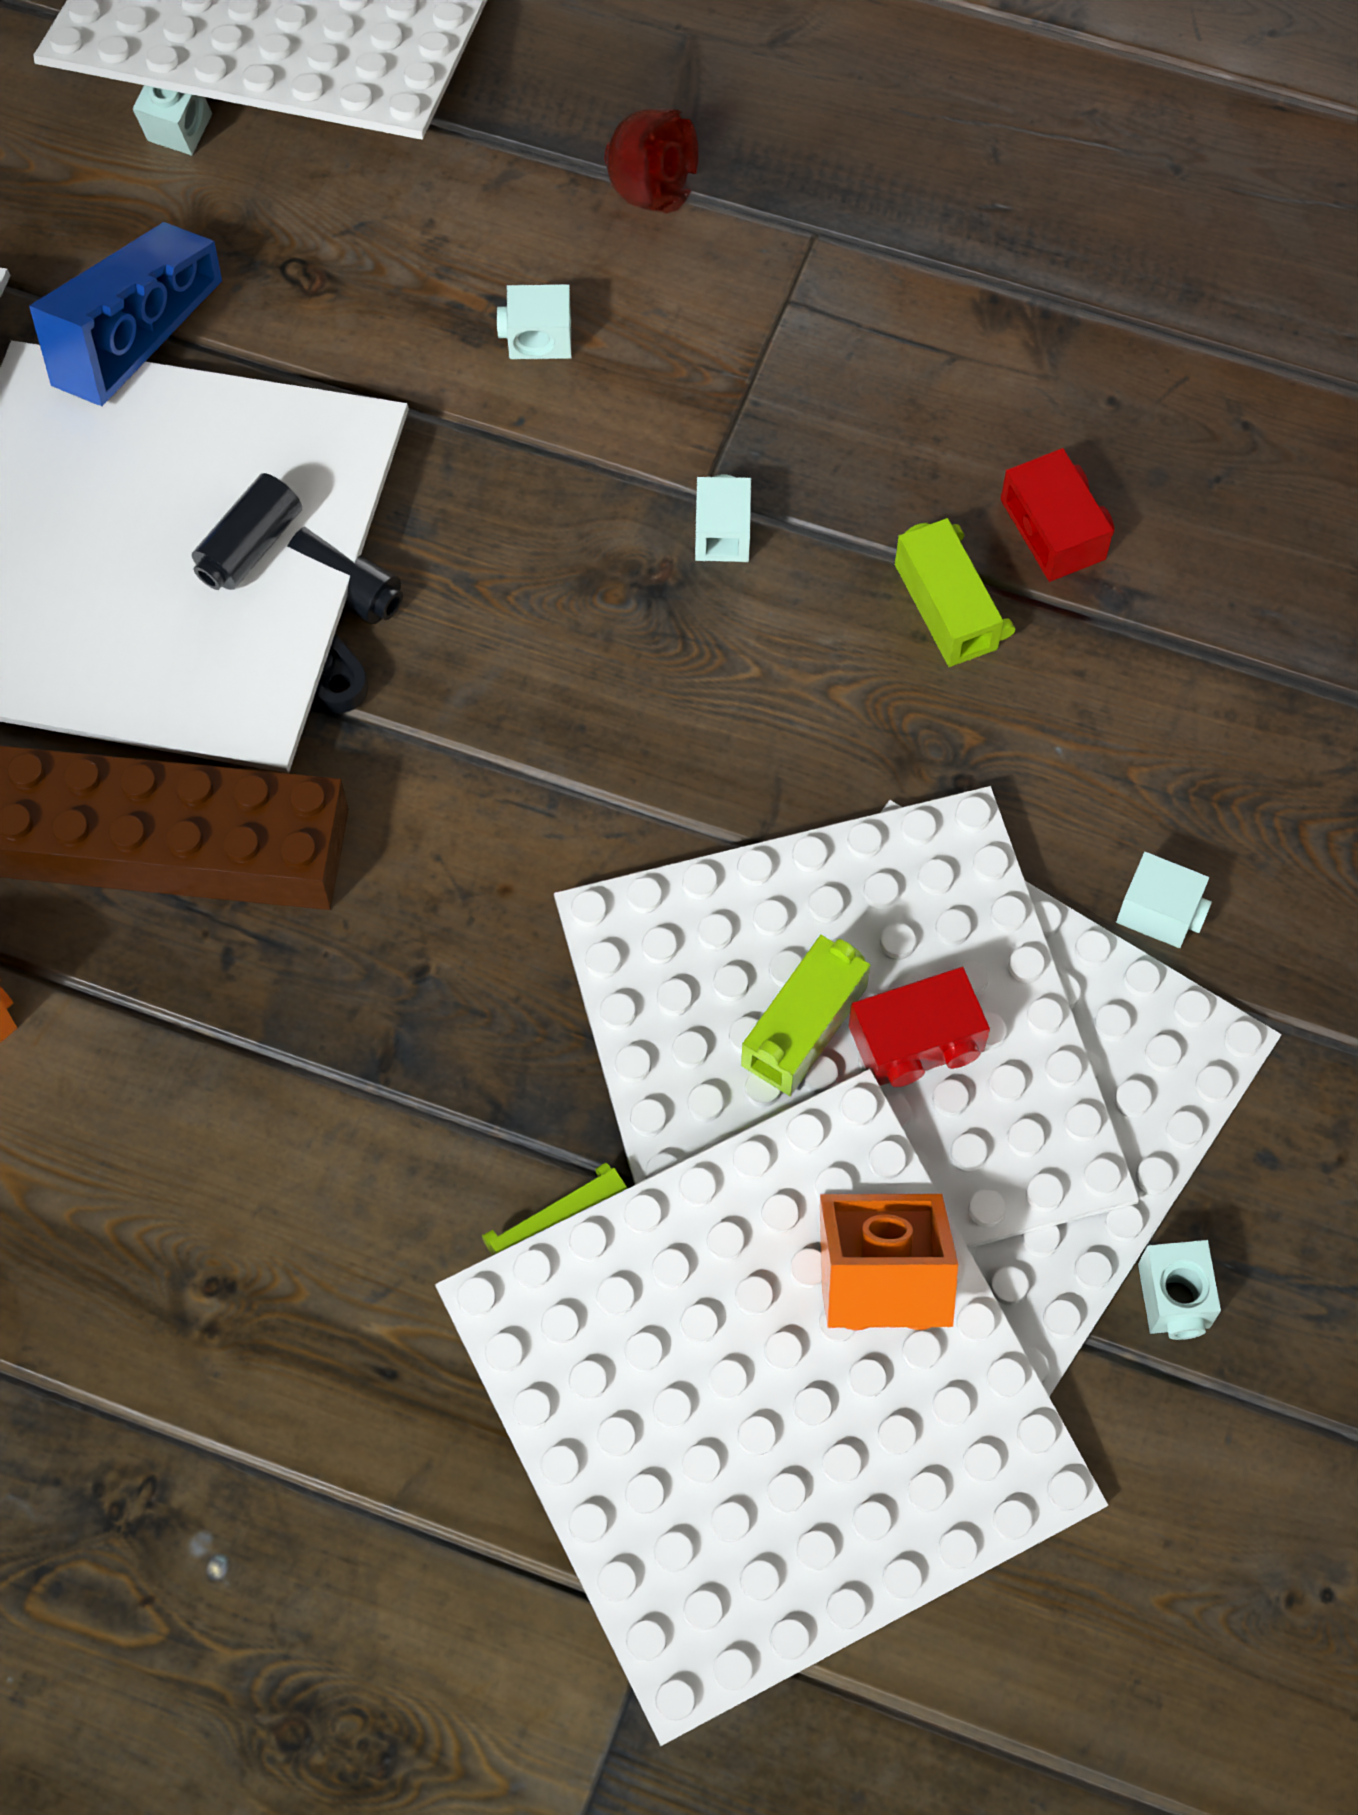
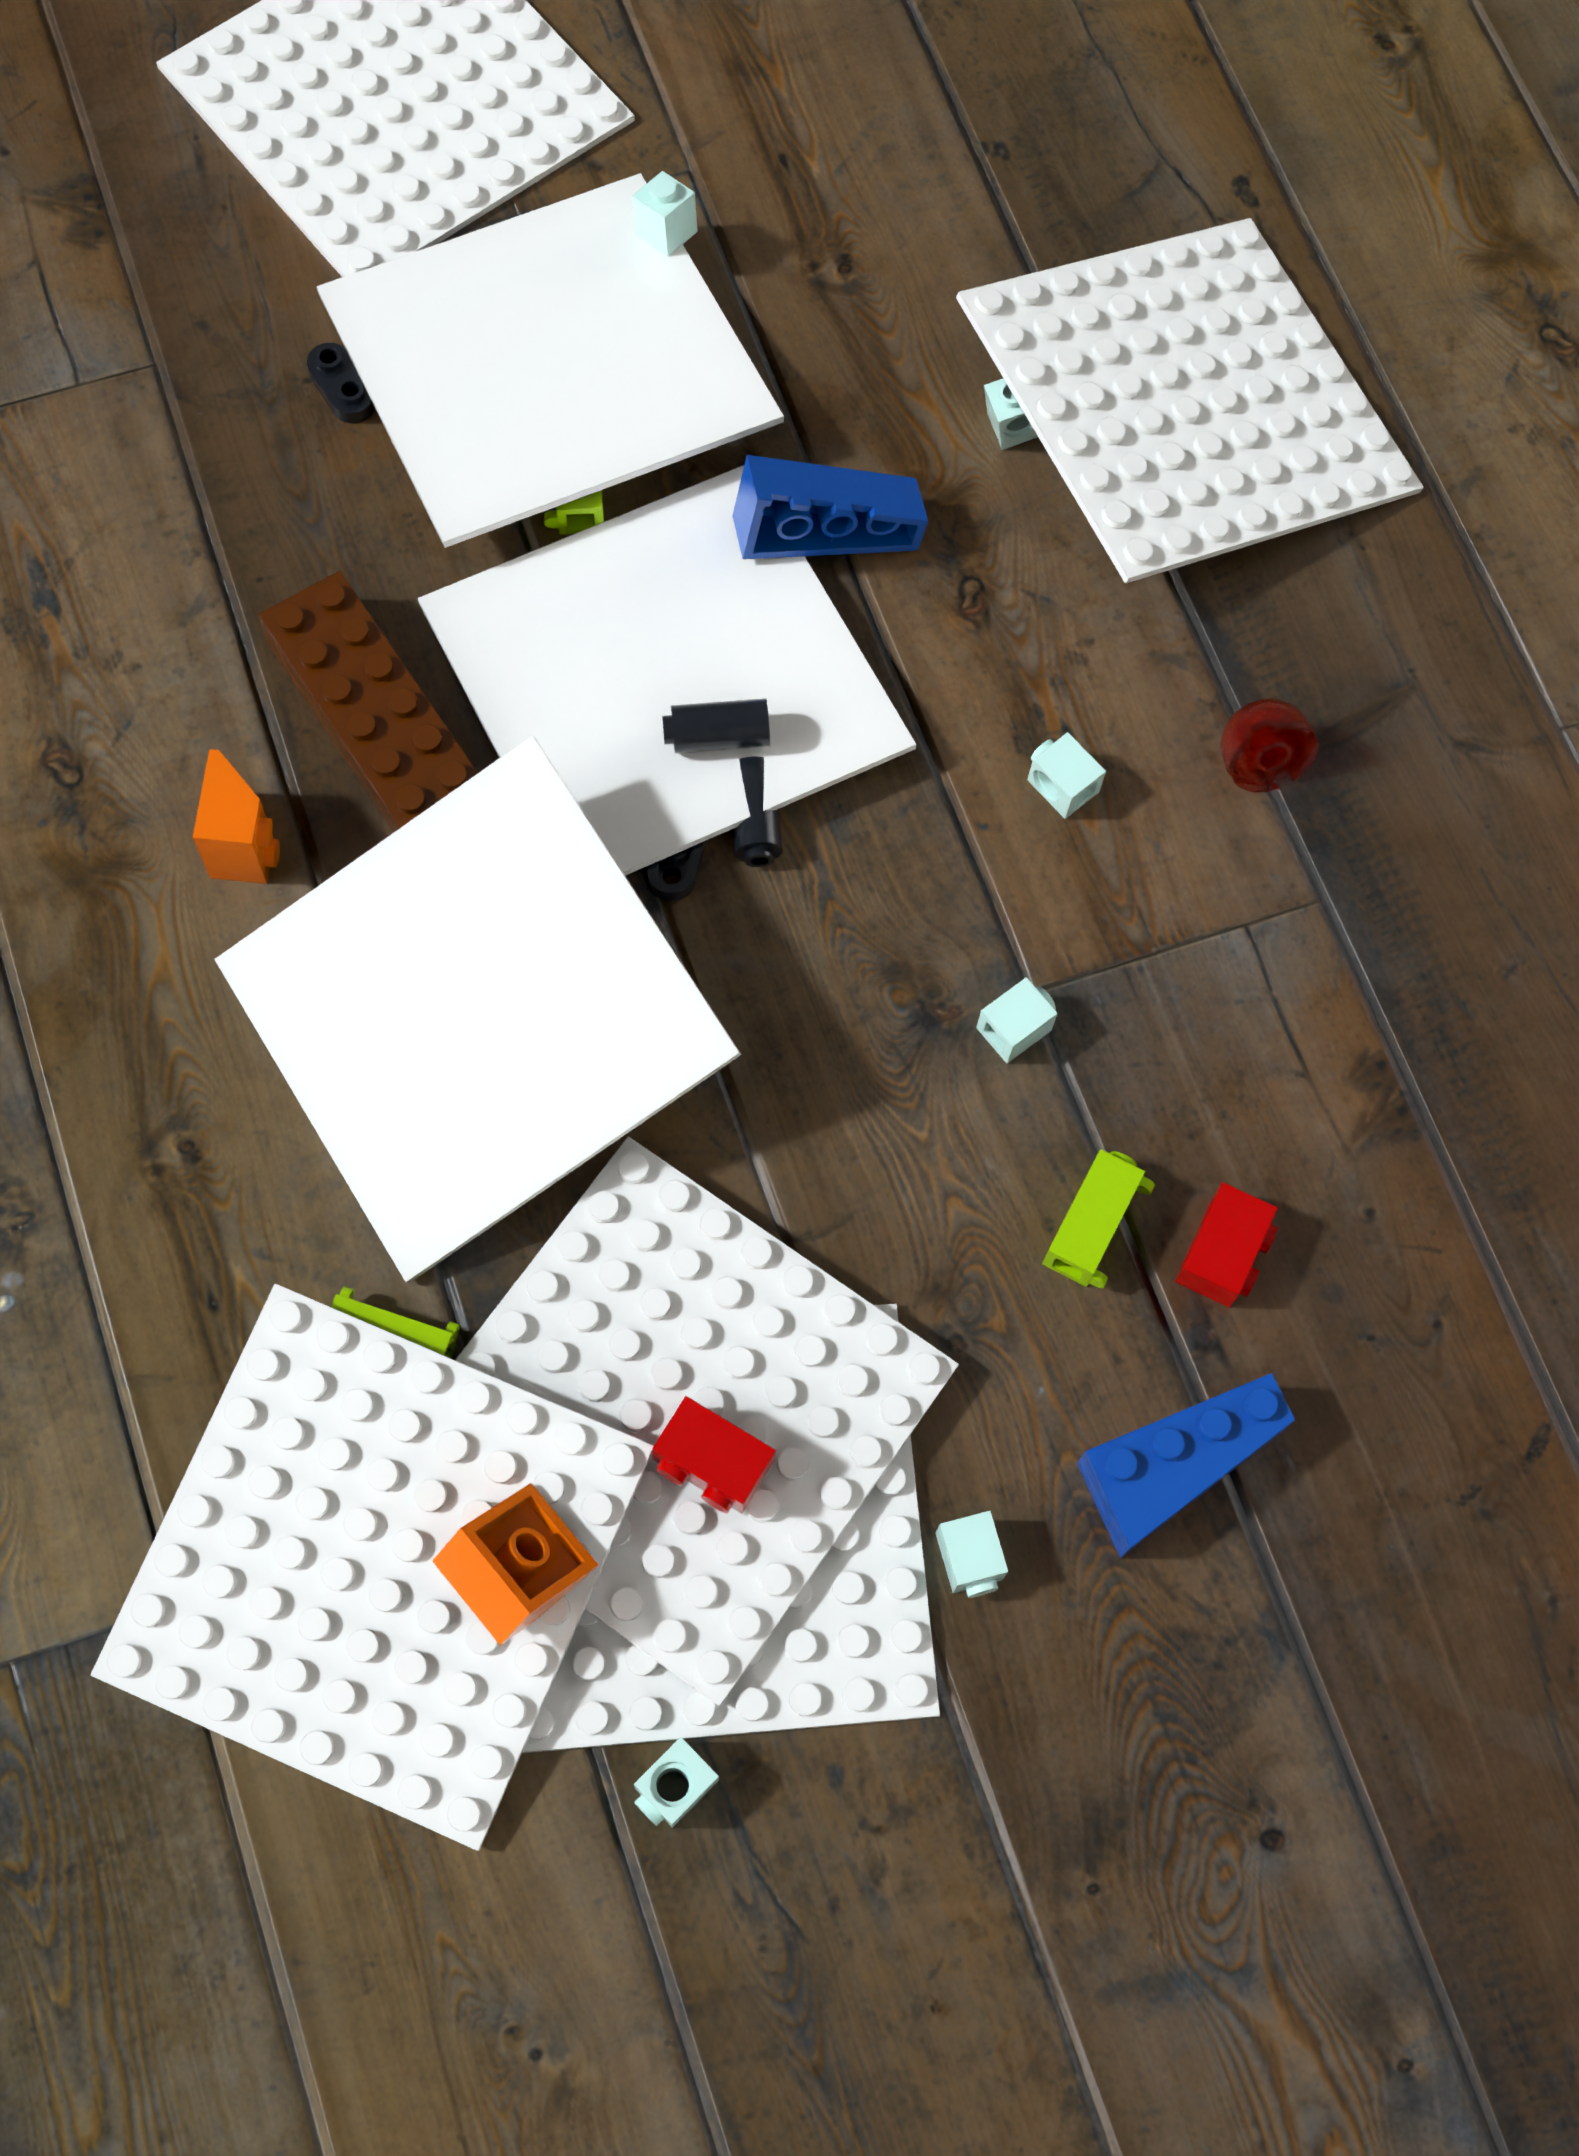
camera: 45 degrees right, 5 degrees up
lime brick [741,934,871,1097] -> none
none -> white baseplate [215,735,742,1283]
none -> blue wedge [1077,1373,1295,1558]

